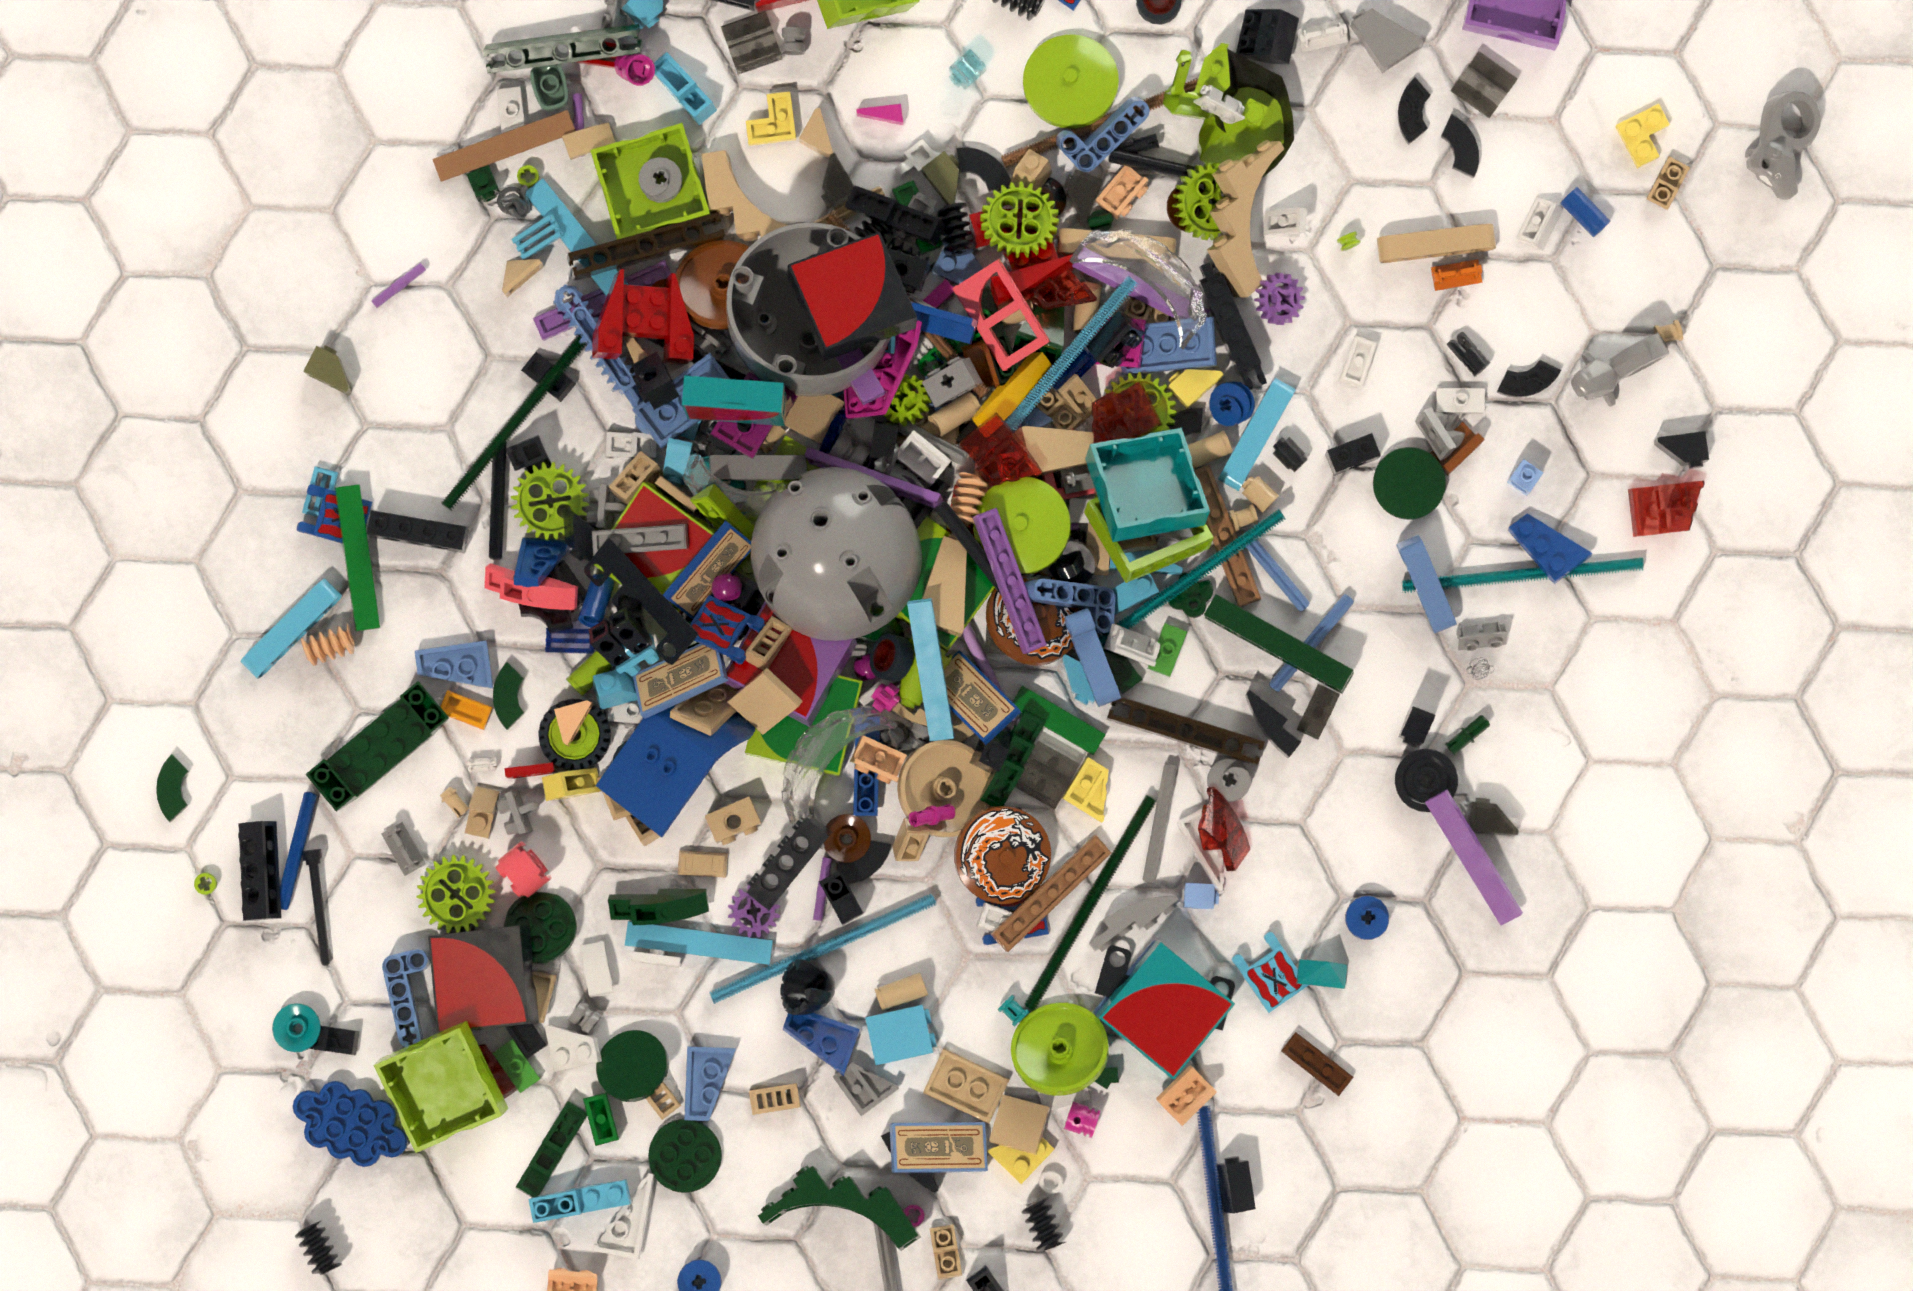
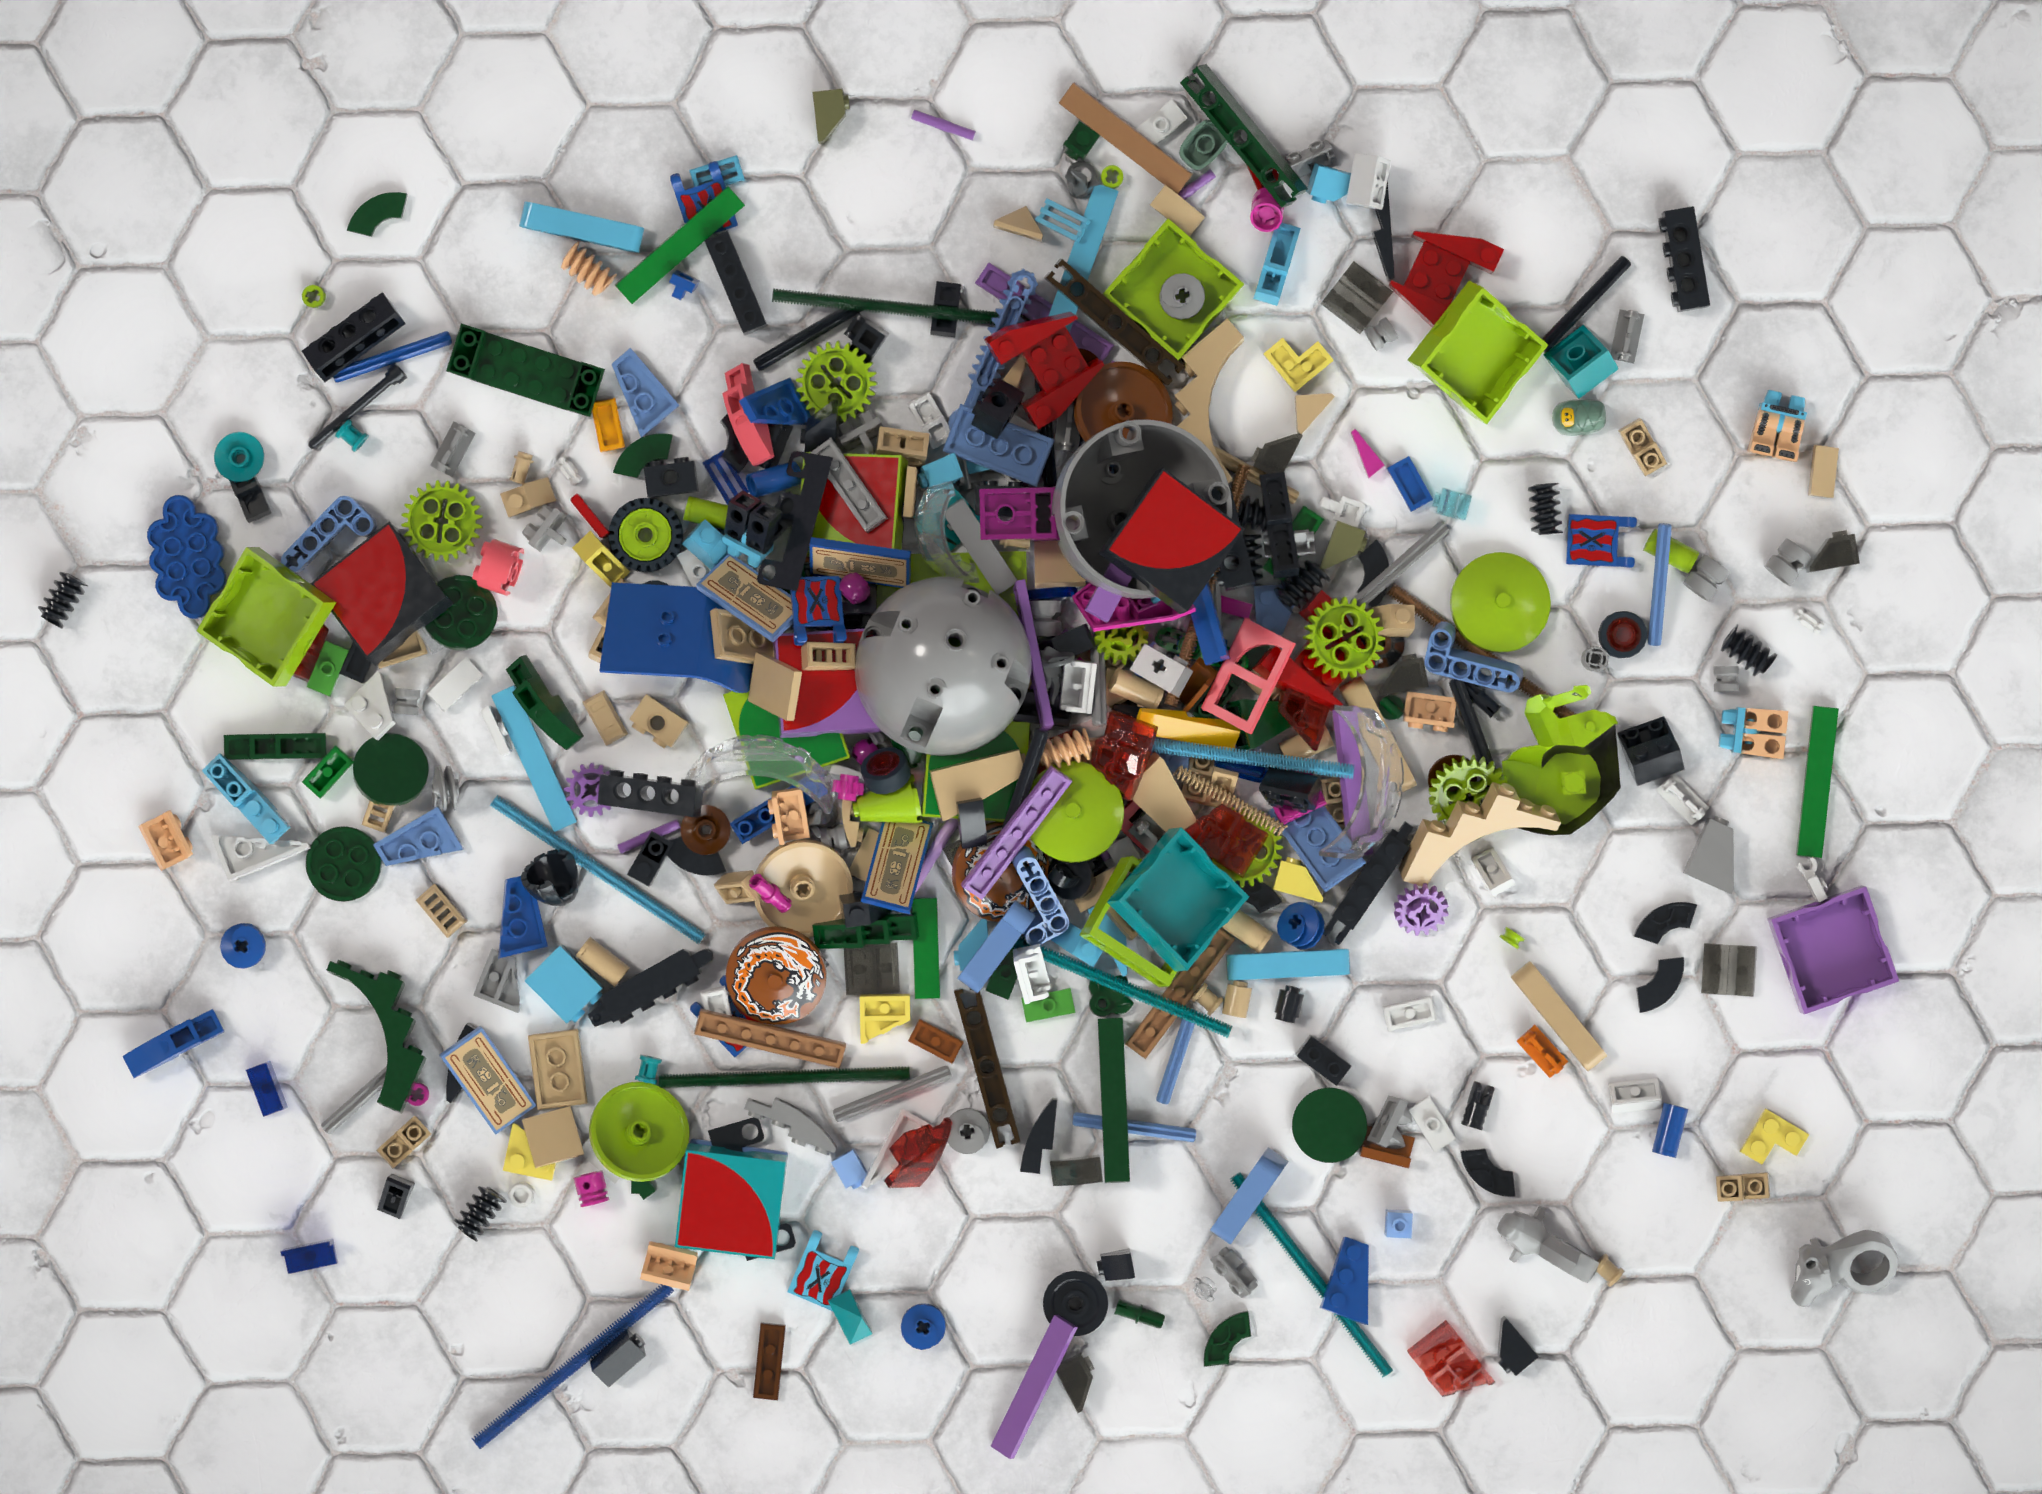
camera: 55 degrees right, 5 degrees up
light nougat slope [554,700,594,747] -> none
teal tile [682,375,787,426] -> none
lime slope [690,484,754,541] -> none
medium azure tile [907,598,954,741] -> none
white hinge [1194,85,1245,124] -> none
none -> teal bush [335,419,369,452]
none -> light grey piece [432,766,459,811]
none -> black hinge [588,948,714,1027]
none -> black brick [644,457,699,498]
none -> blue tile [669,270,700,300]
none -> dark orange plate [908,1018,964,1064]
none -> slope [956,797,987,849]
none -> tan piece [1173,765,1288,836]
none -> dark green tile [1203,1311,1251,1367]
none -> light grey axle [1351,522,1449,606]
none -> blue tile [1386,456,1433,512]
none -> light grey wheel [1581,646,1608,671]

